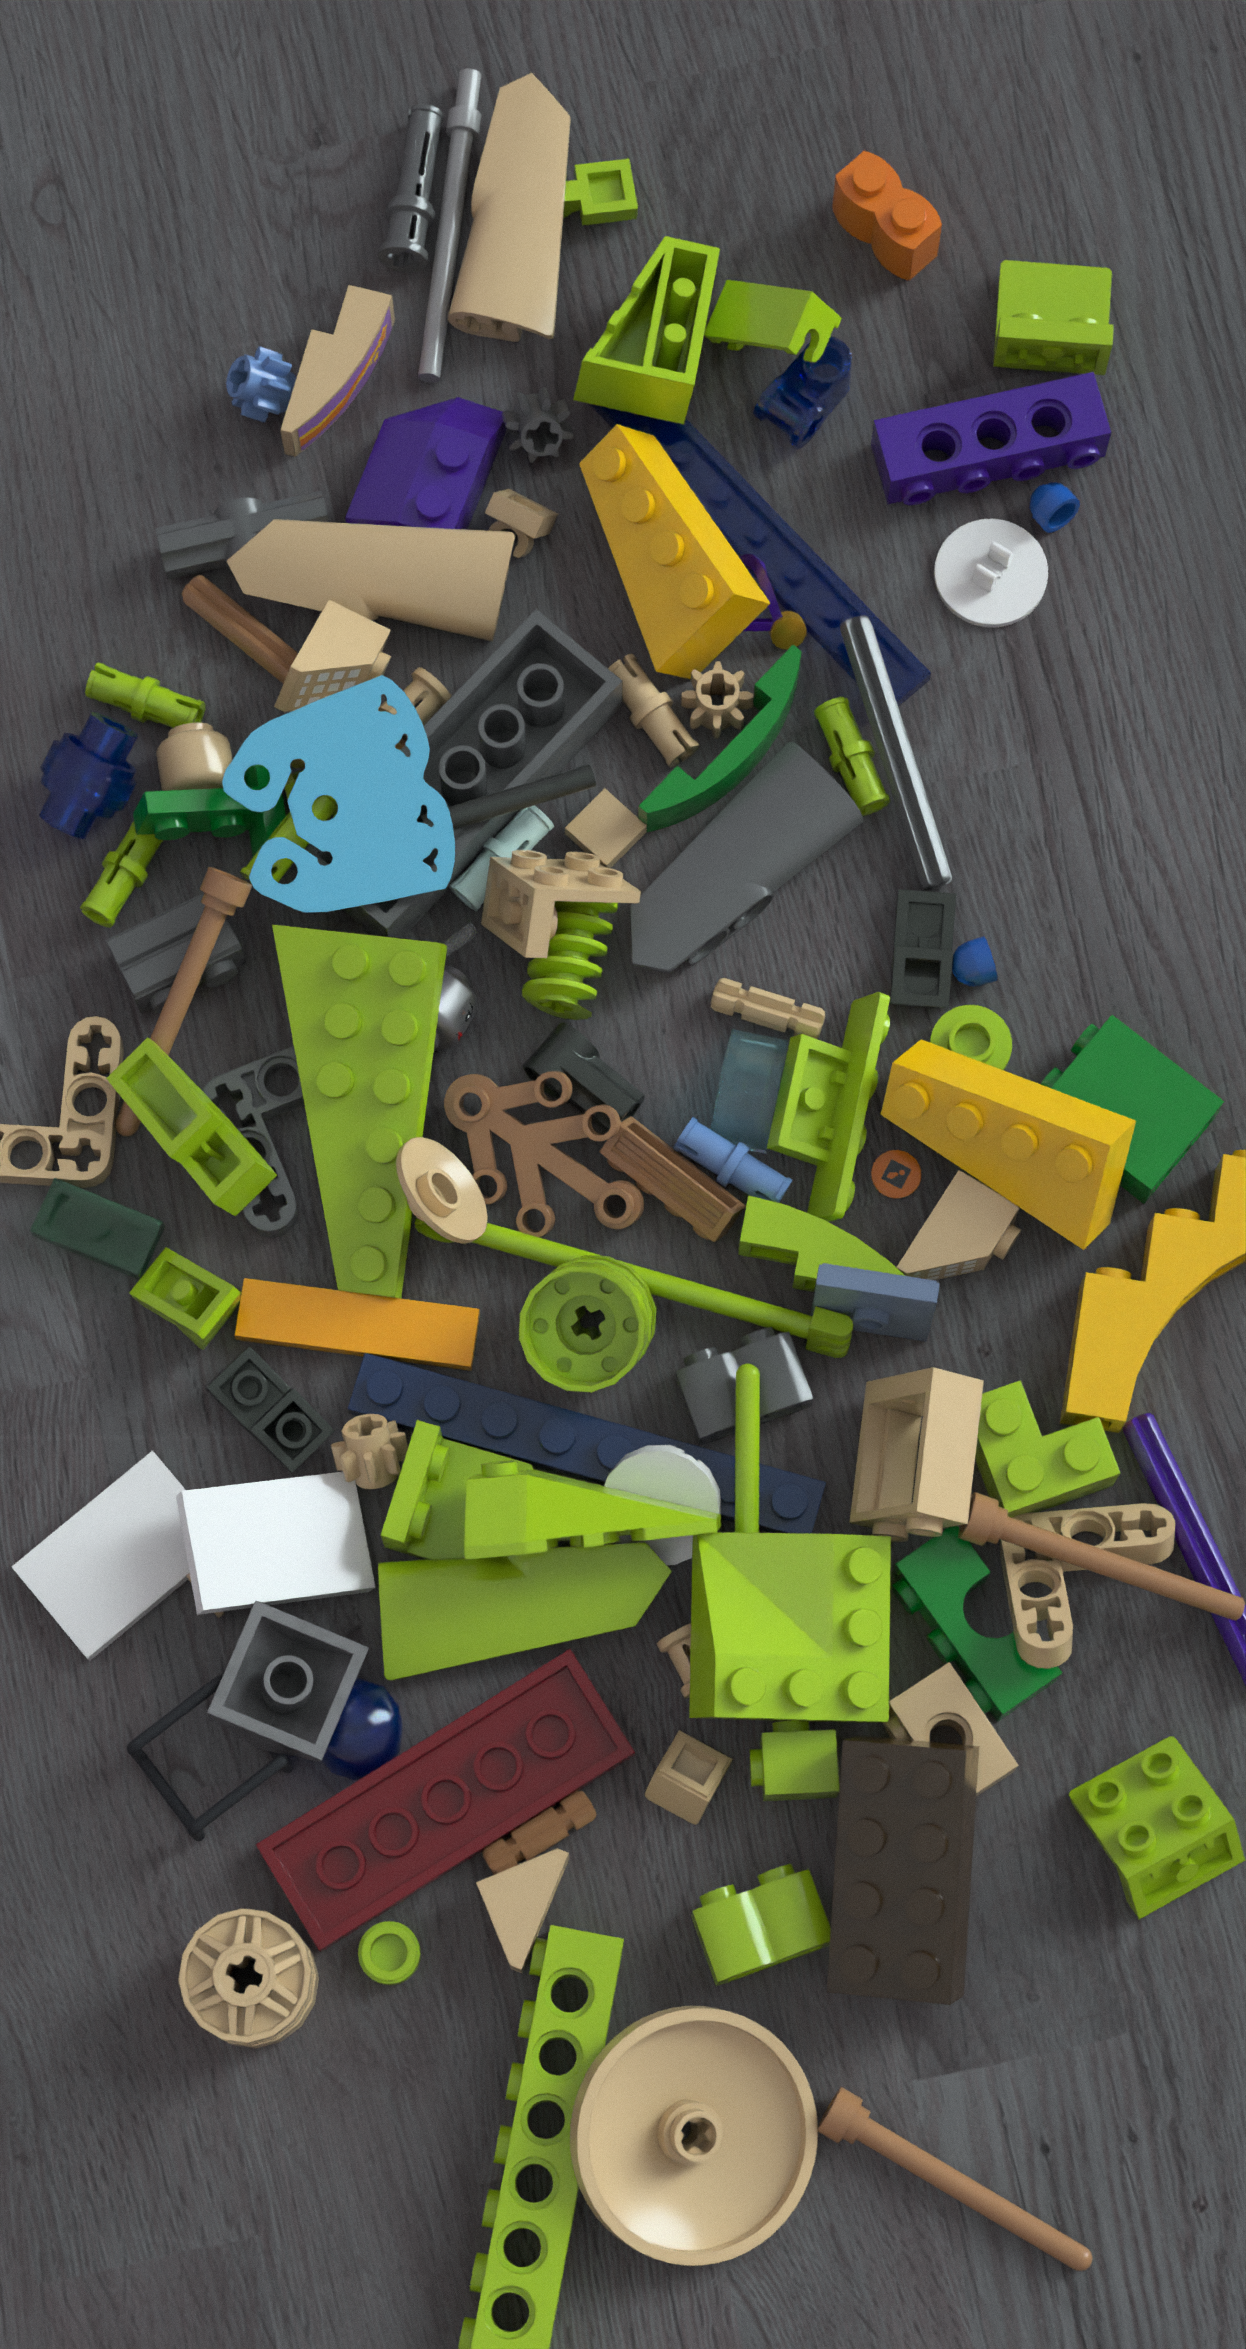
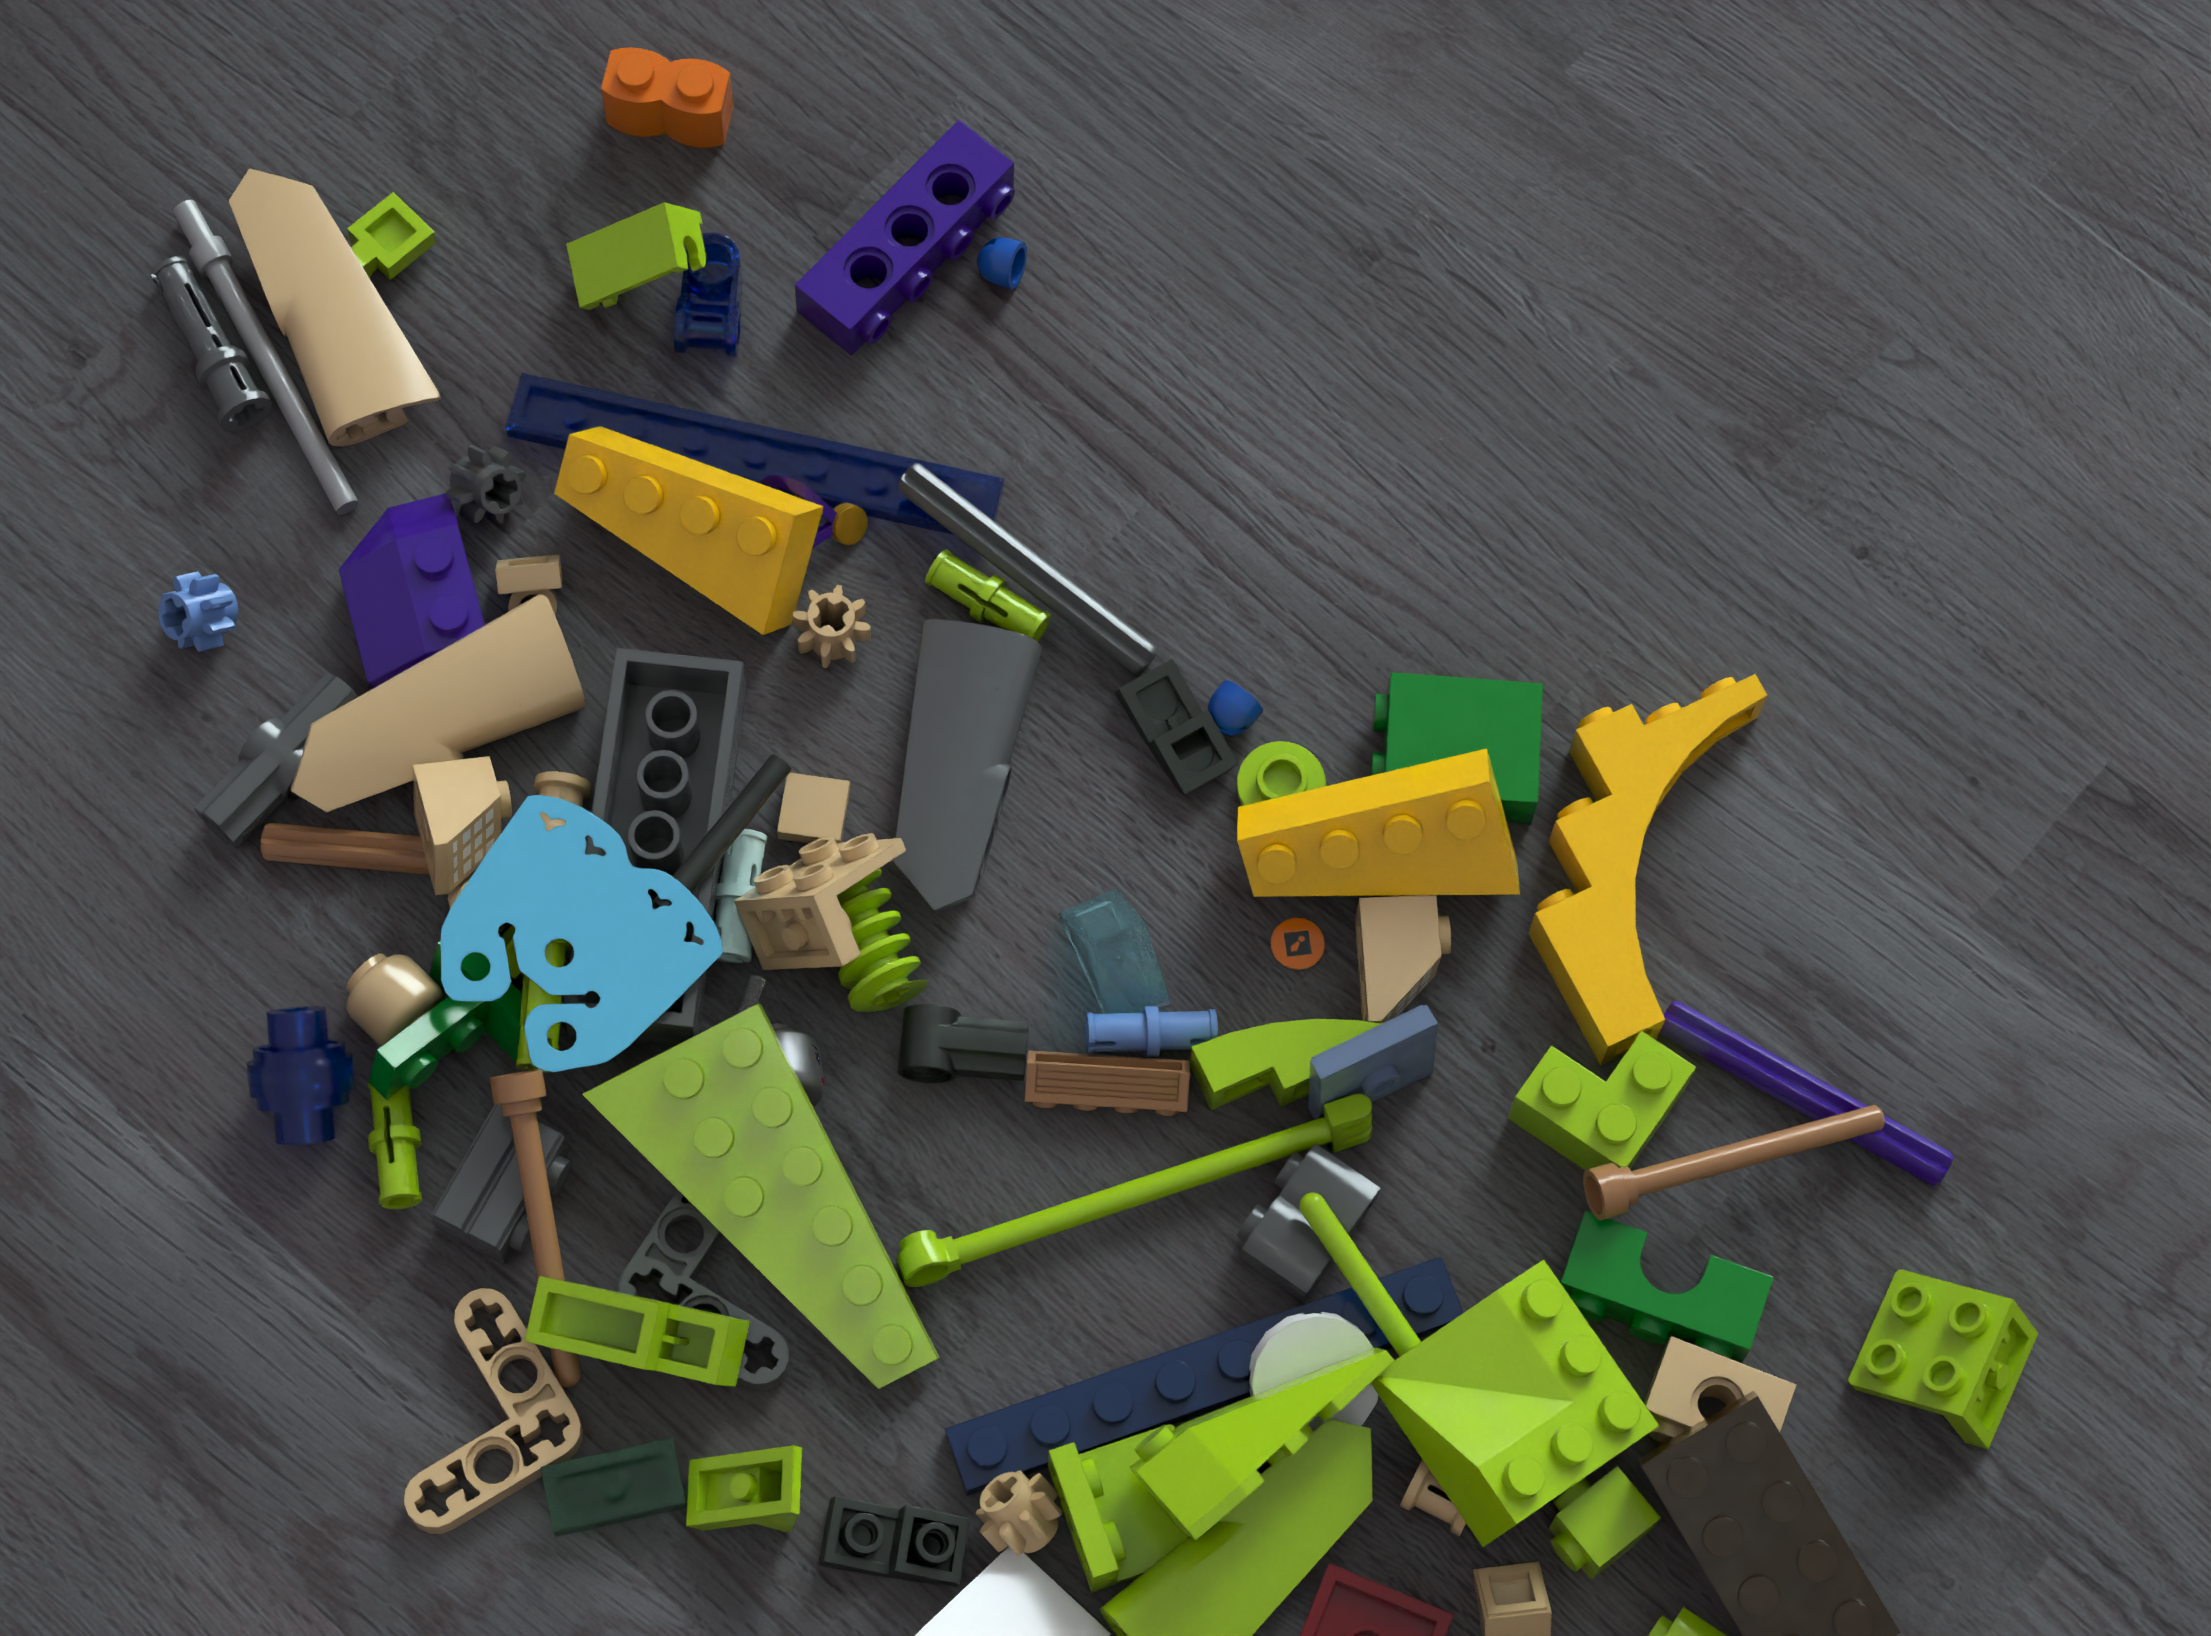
camera: 40 degrees left, 5 degrees down
lime pin [85,662,206,728] -> none
light orange tile [235,1278,480,1371] -> none
tan slope [280,285,395,457] -> none
tan dish [396,1137,487,1244] -> none
medium nougat plant [444,1071,644,1237] -> none
lime wheel [519,1255,656,1392] -> none
lime wedge [573,236,720,424] -> none
tan pin [608,654,699,767] -> none
green slope [638,645,802,833] -> none
tan axle [711,978,825,1039] -> none
lime bracket [767,992,890,1222] -> none
tan window [850,1367,984,1542] -> none
white piece [934,519,1048,627] -> none
lime bracket [993,260,1114,375] -> none
tan beam [1000,1503,1175,1669] -> none

